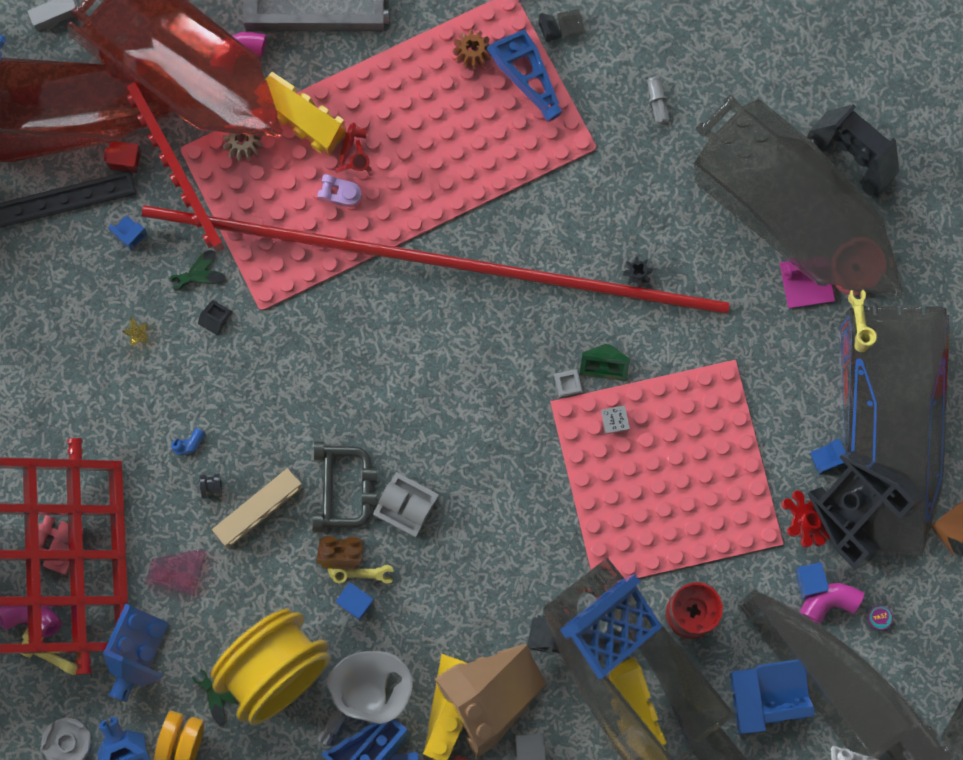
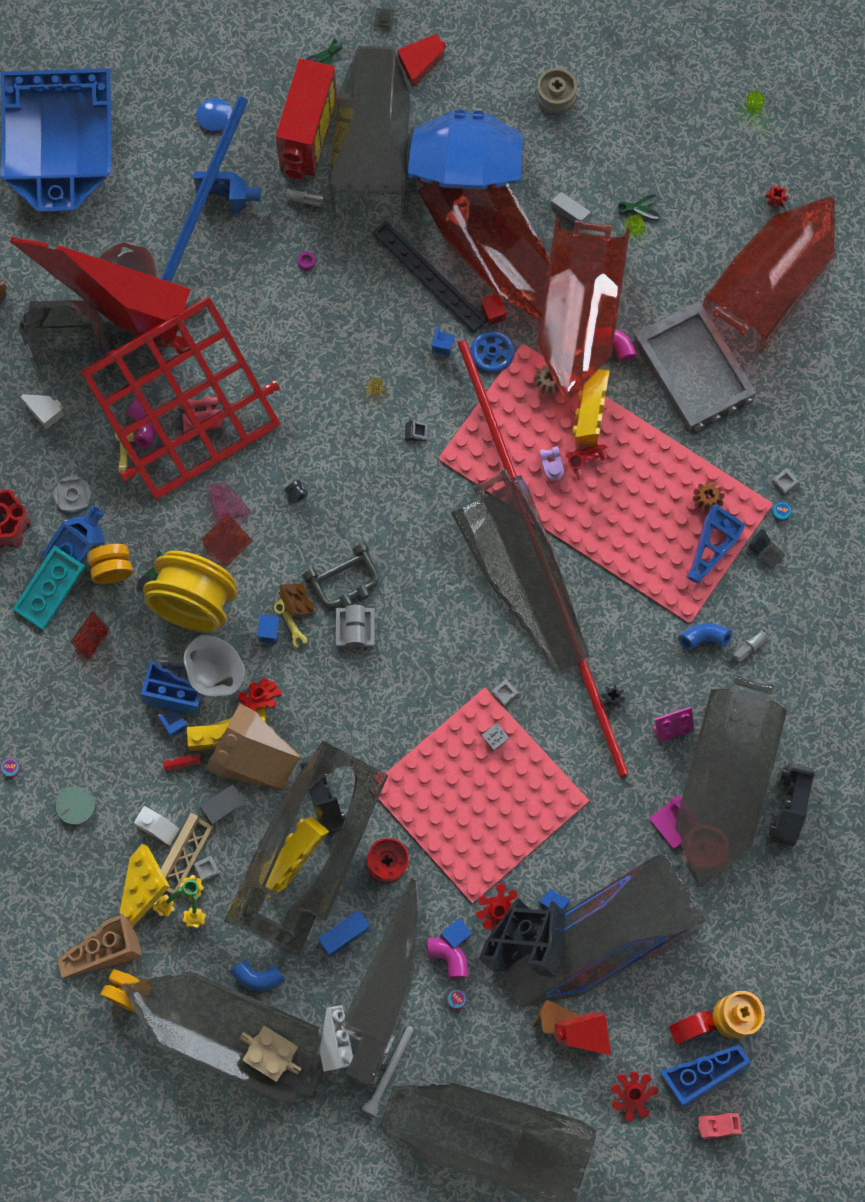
camera: 65 degrees right, 5 degrees down
blue plate [103,604,169,703] -> none
red plate [126,82,225,253] -> none
dark green piece [169,250,226,291] -> none
blue arm [171,428,206,455] -> none
tan fence [212,468,303,549] -> none
blue fence [560,574,662,679] -> none
dark green slope [579,344,630,381] -> none
blue bracket [756,659,815,724] -> none
light yellow brick [848,290,877,352] -> none
none -> clear red hinge [201,513,253,567]
none -> red animal [236,678,282,711]
none -> clear smoke windscreen [451,469,590,674]
none -> blue plate [470,331,515,373]
none -> dark pink hinge [653,707,694,743]
none -> blue cylinder [678,623,733,650]

